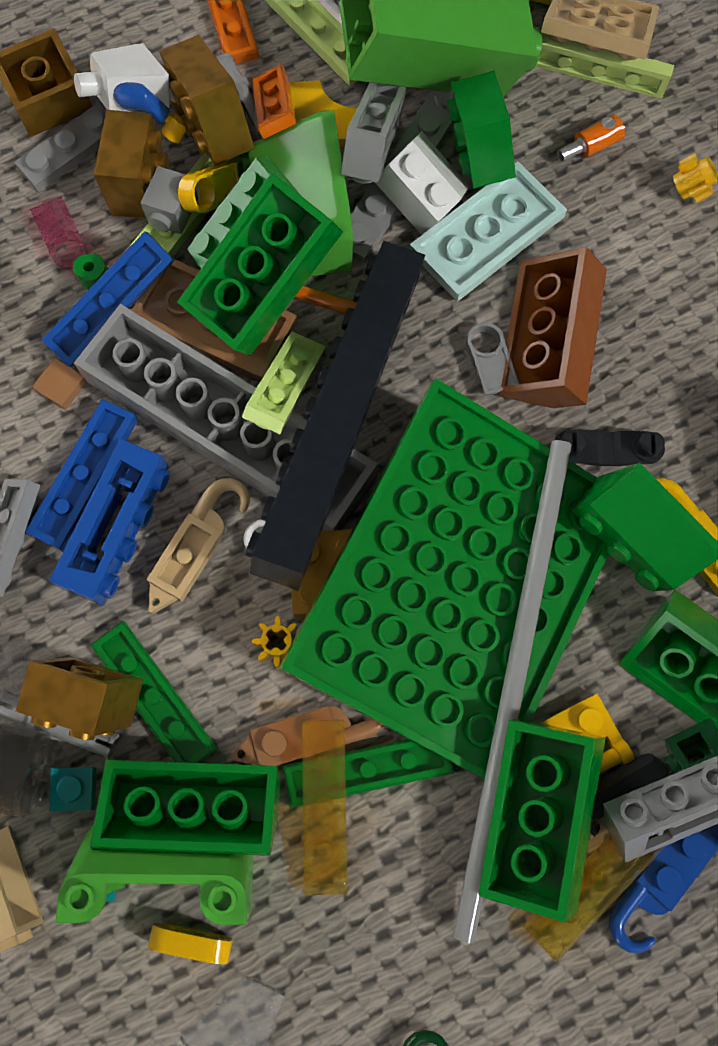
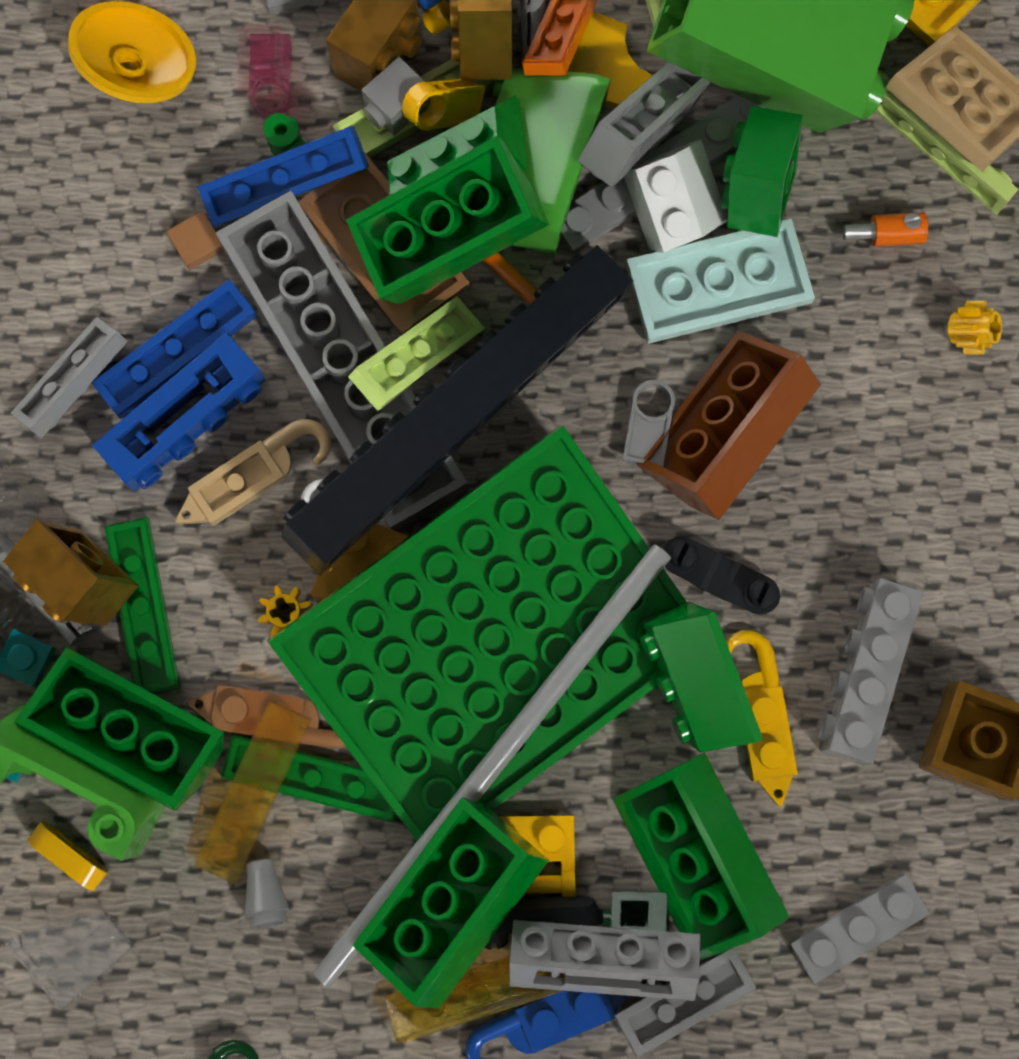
camera: 25 degrees right, 5 degrees up
none -> light grey cone [245,859,290,930]

